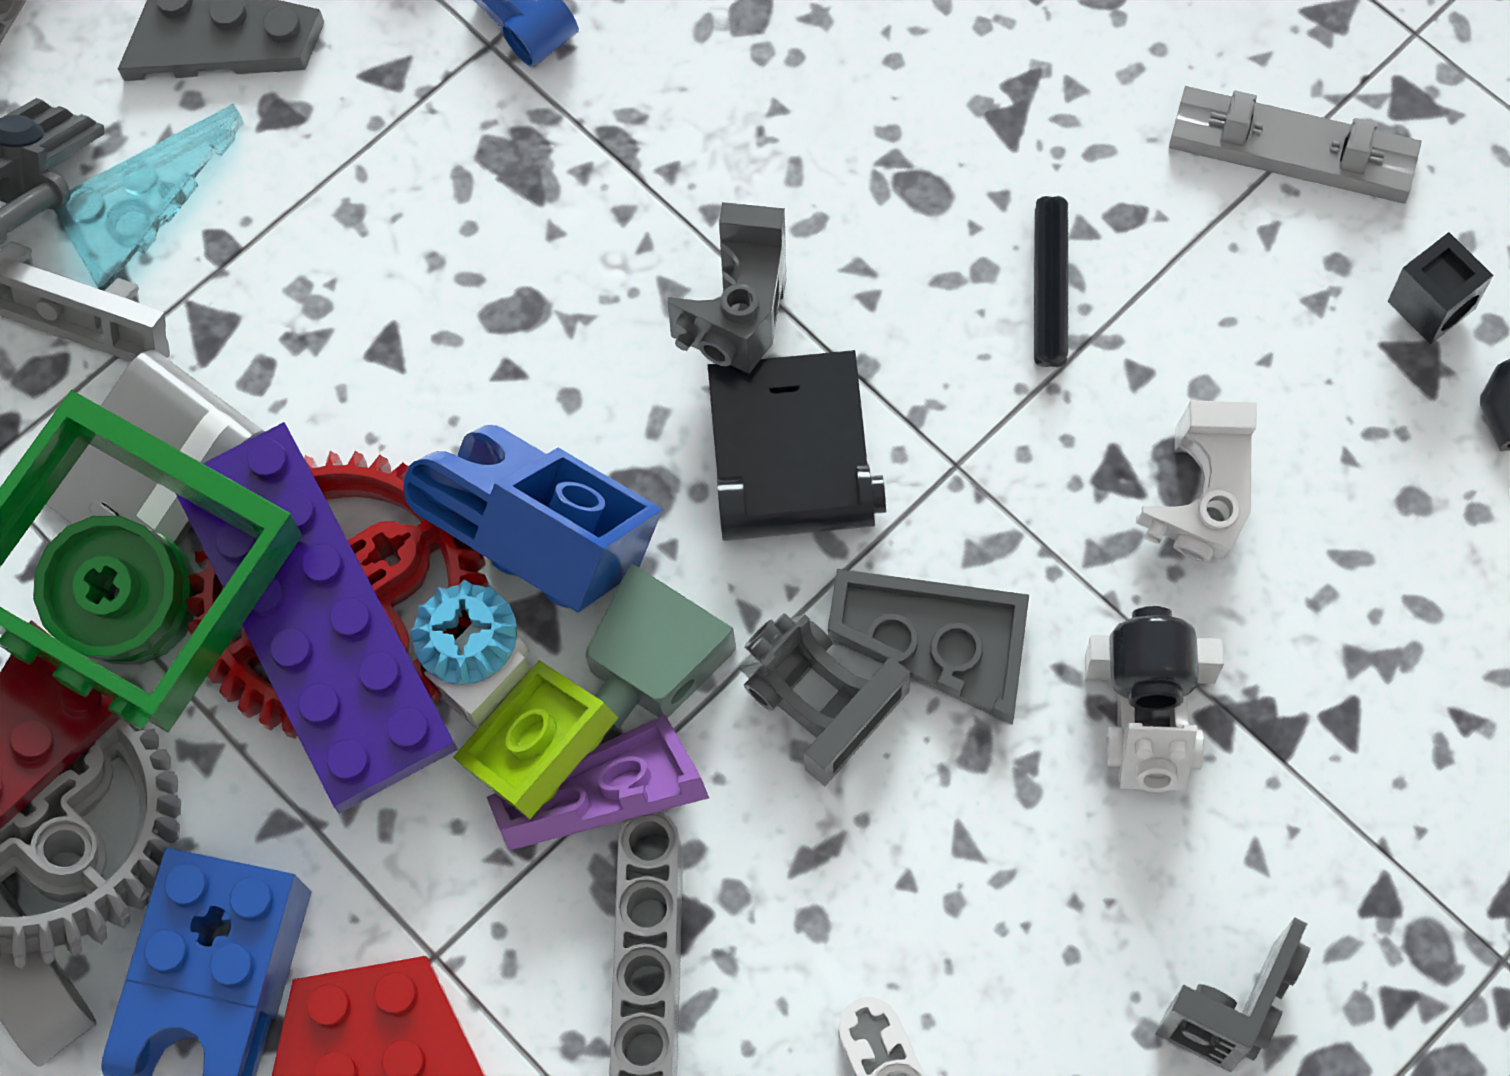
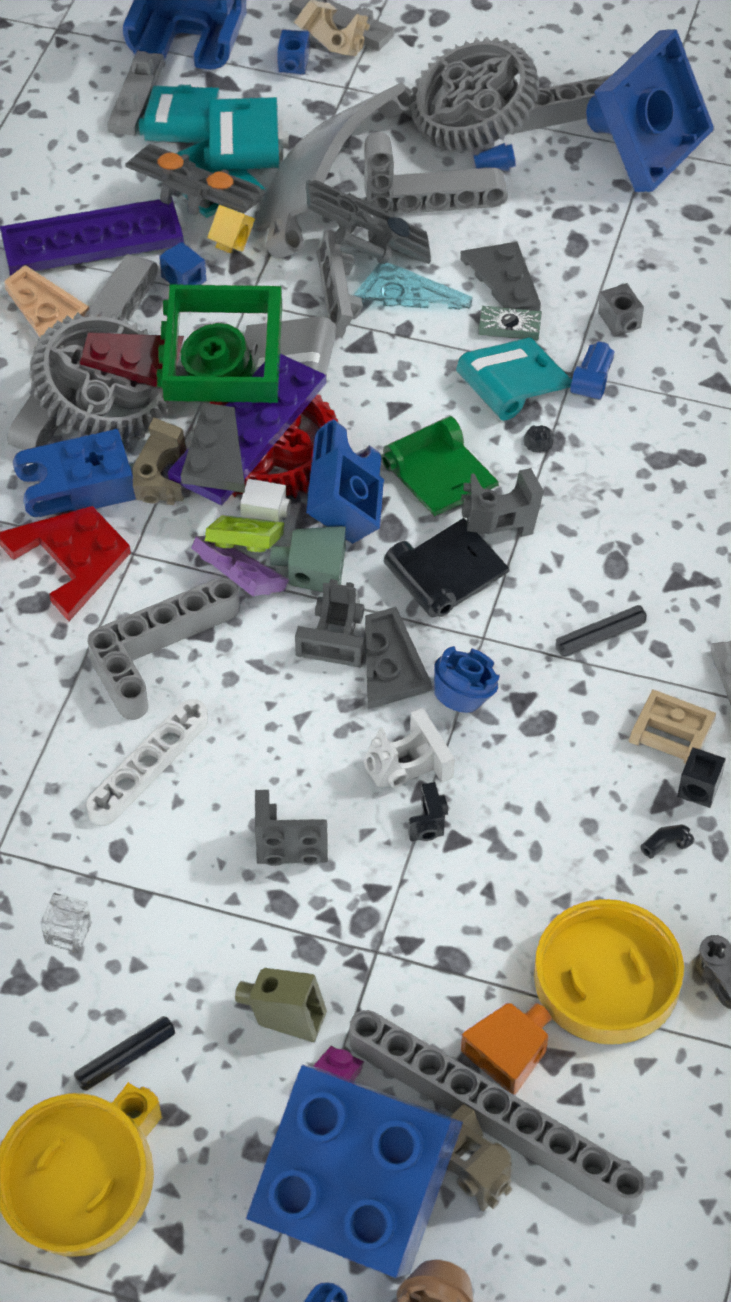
camera: 55 degrees right, 15 degrees down
medium azure gear [410,580,517,684] -> none
black head [1109,606,1199,711] -> none
white tile [1136,400,1257,562] -> none
none -> dark tan tile [133,418,187,505]
none -> dark grey wing [181,403,245,493]
none -> green door [381,416,499,517]
none -> black bracket [408,782,448,841]
none -> blue cone [434,646,500,713]
none -> teal door [456,337,572,421]
none -> tile [478,306,542,341]
none -> black piece [523,425,554,453]
none -> tan plate [629,689,716,764]

